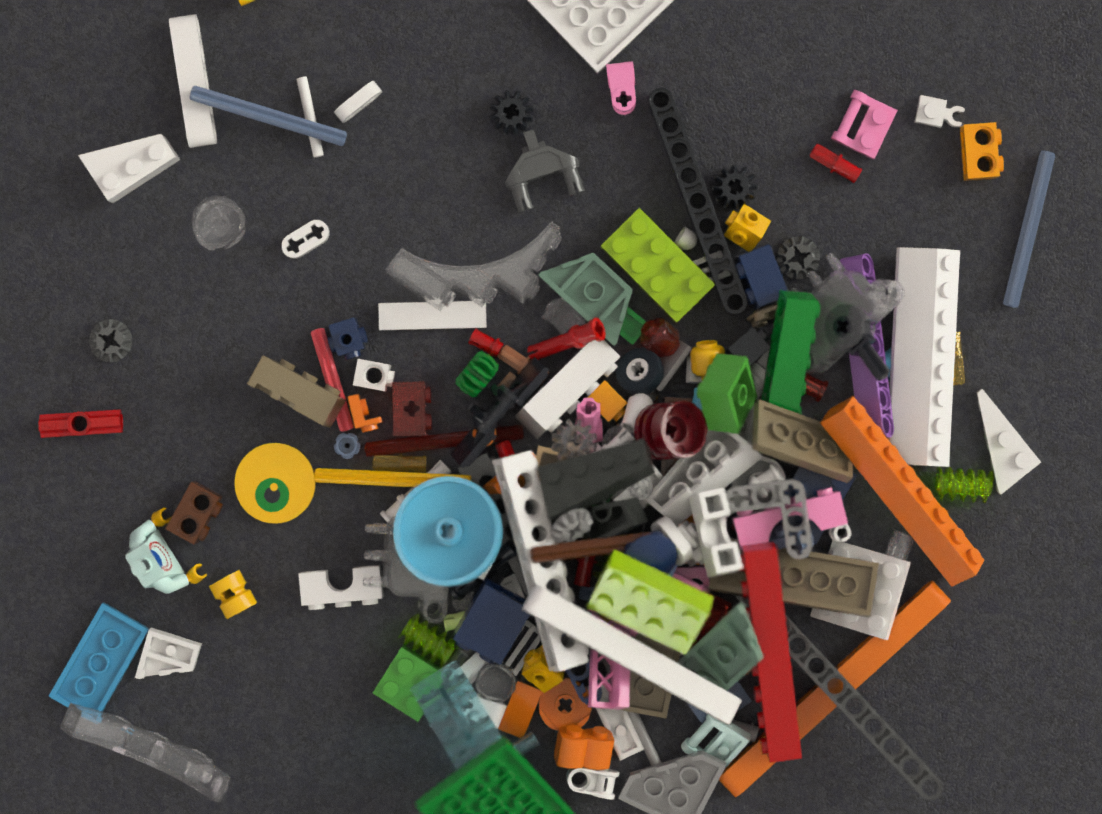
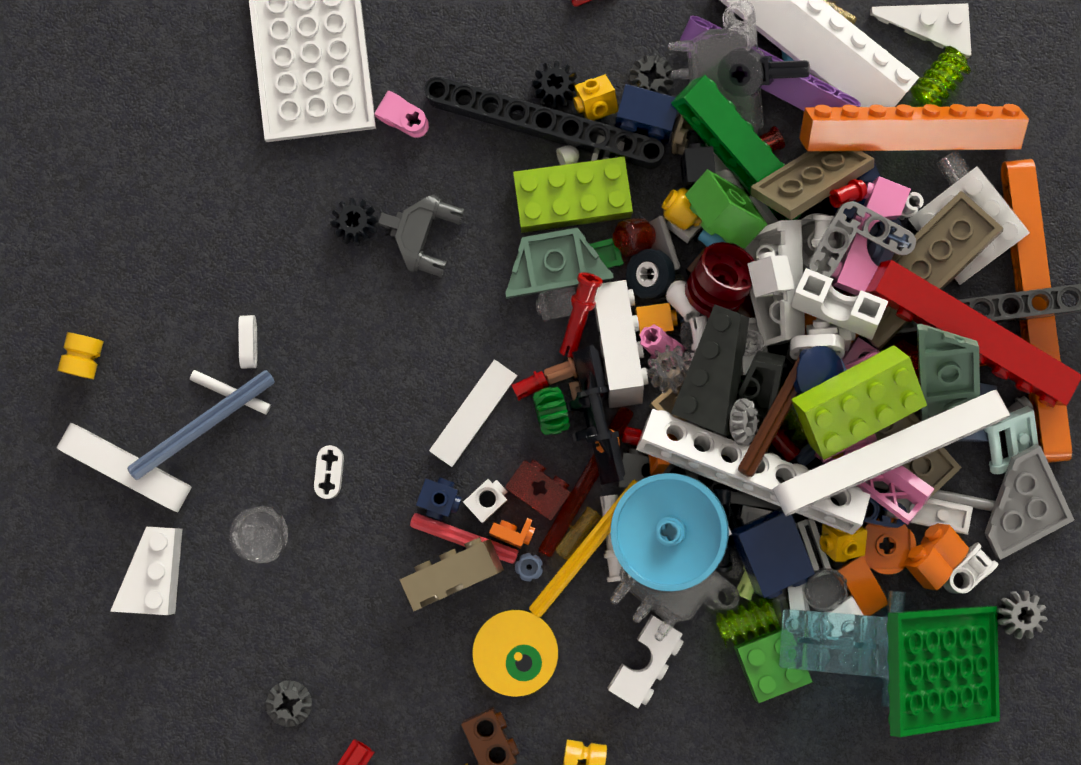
camera: 50 degrees left, 5 degrees down
clear arch [386,221,562,311] -> none
none -> white brick [747,251,795,297]
none -> red pin [829,179,867,208]

